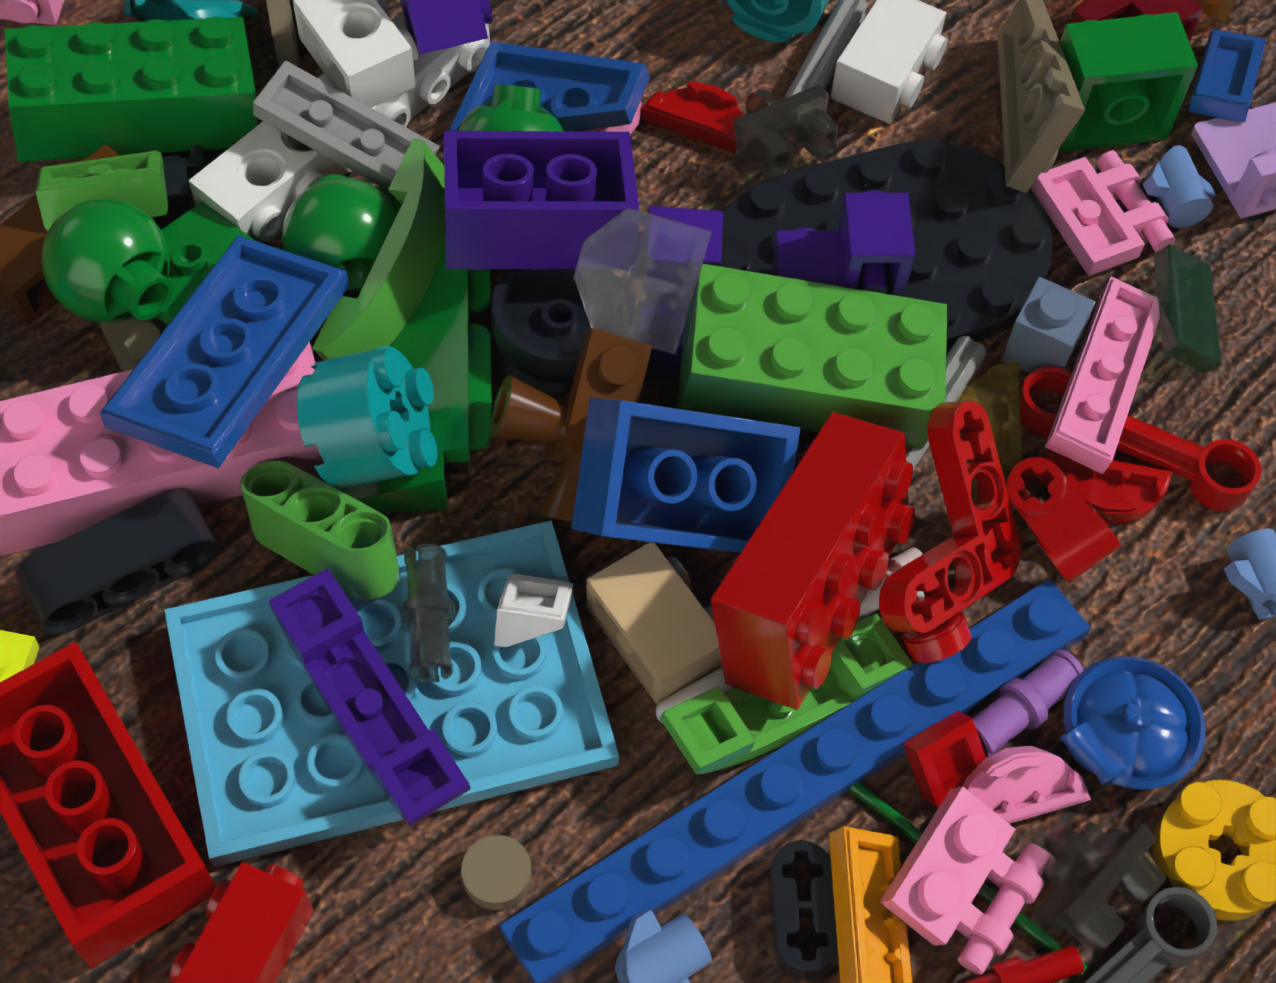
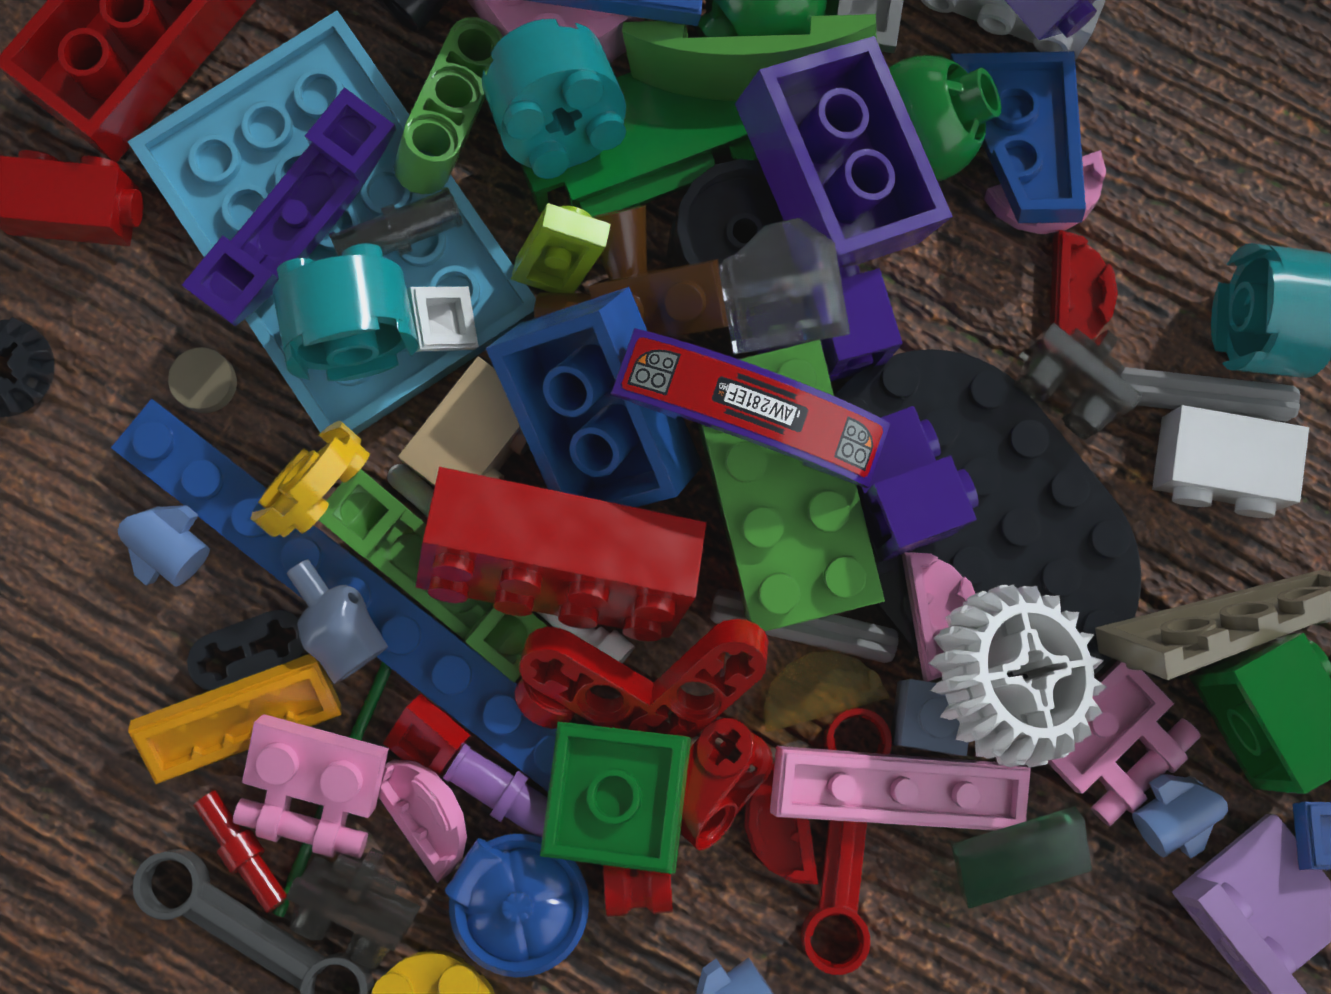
camera: 70 degrees right, 20 degrees up
none -> yellow plate [250,421,370,538]
none -> teal brick [273,243,418,381]
none -> sand blue piece [286,559,388,684]
none -> lime plate [511,203,611,293]
none -> green plate [540,722,691,874]
none -> red wheel [603,865,673,917]
none -> slope [610,328,891,488]
none -> bright pink tile [902,552,975,682]
none -> white gear [928,584,1107,767]

